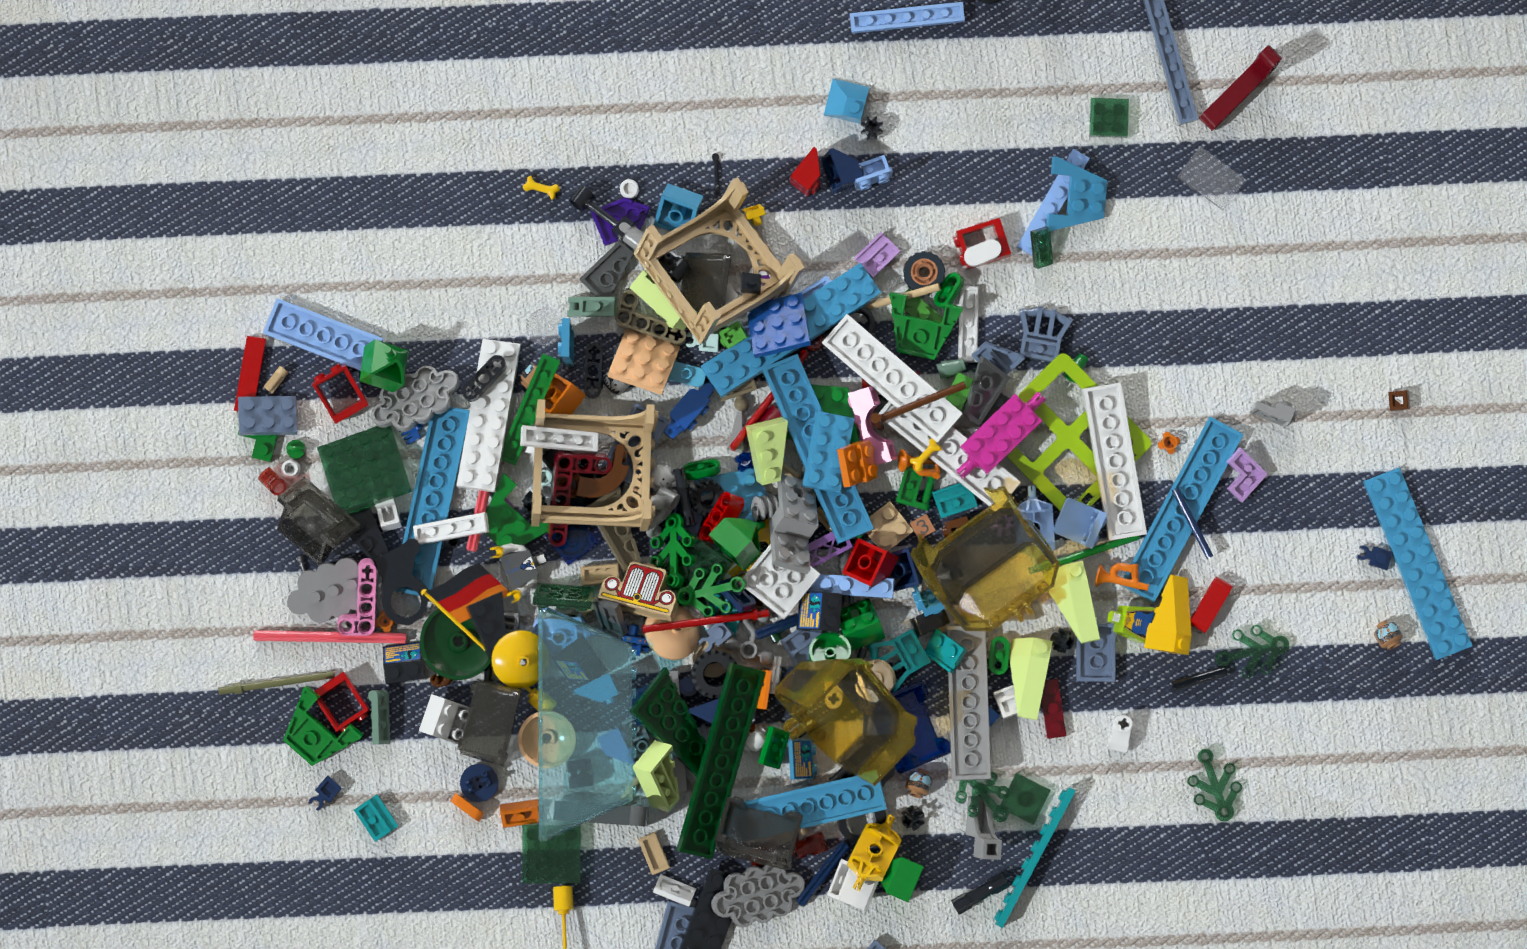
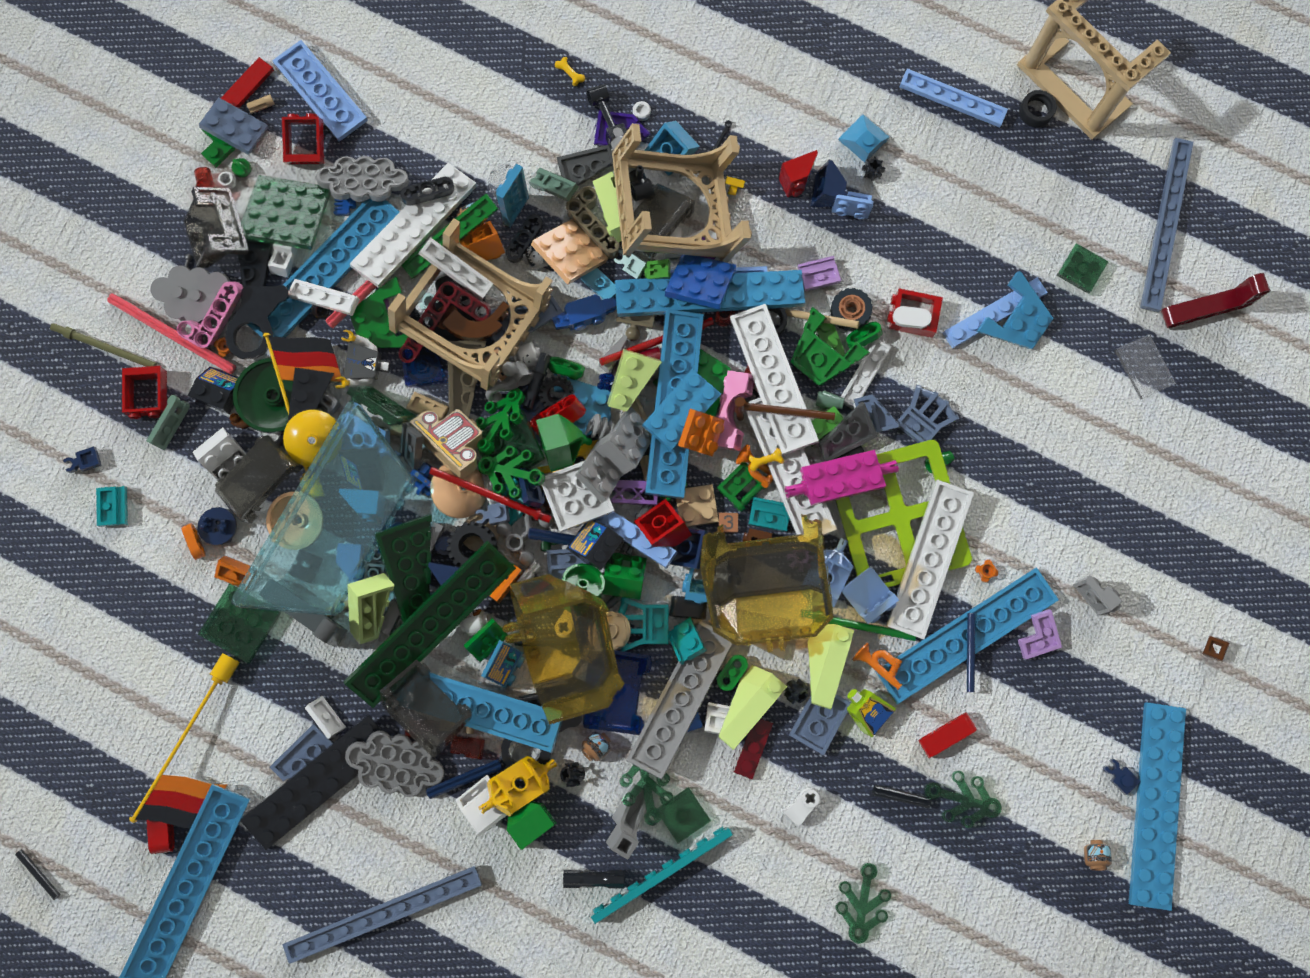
camera: 25 degrees right, 5 degrees down
green wing [283,685,363,766] -> none
green piece [360,339,409,392] -> none
tan tile [638,832,670,875] -> none
black plate [741,272,761,295] -> none
clear green plate [1030,226,1053,269] -> none
yellow wedge [1144,575,1192,655] -> none

